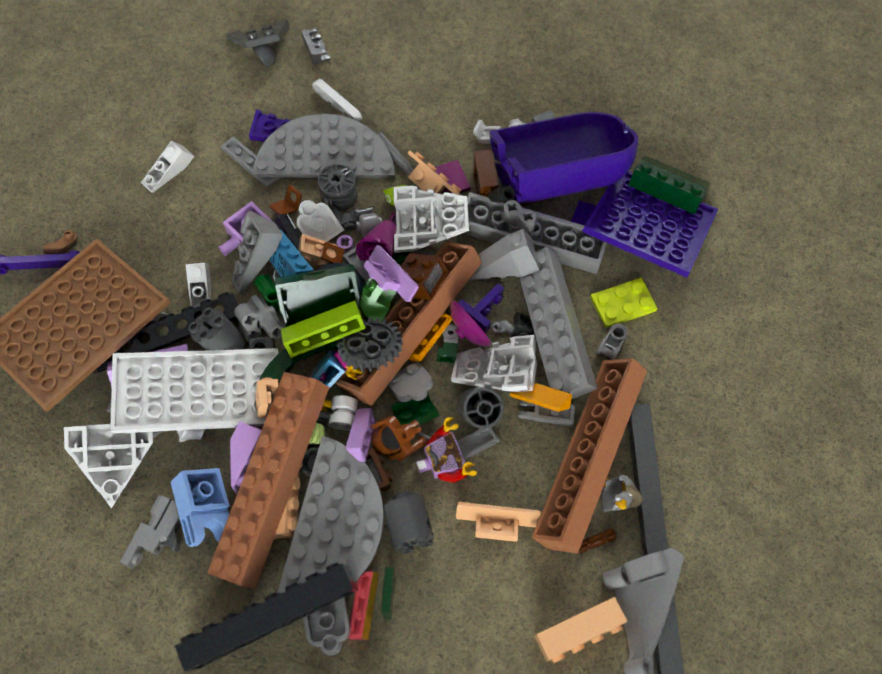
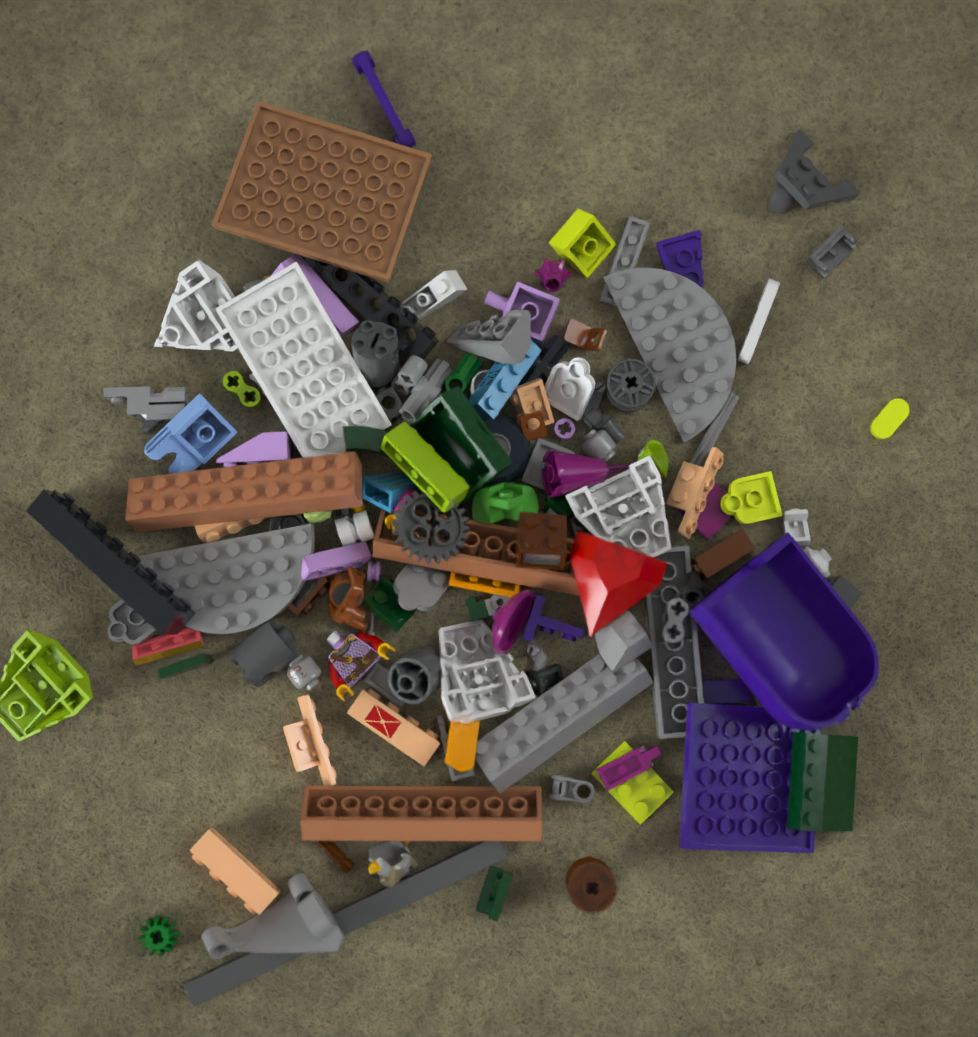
camera: 70 degrees right, 20 degrees up
medium nougat arm [43,230,77,254] -> none
white slope [141,141,194,193] -> none
light nougat bracket [255,377,278,419] -> none
lavender bracket [363,245,419,302] -> none
none -> lime axle [223,371,263,410]
none -> light grey head [286,655,321,691]
none -> light nougat brick [347,688,441,767]
none -> lavender bush [367,561,381,582]
none -> dark green bracket [476,865,512,922]
none -> magenta rock [535,258,571,292]
none -> neon yellow slope [548,209,617,278]
none -> reddish brown piece [566,857,617,913]
none -> red wedge [569,531,668,637]
none -> magenta hinge [596,745,661,791]
none -> neon yellow plate [720,471,783,525]
none -> neon yellow tile [870,398,910,439]

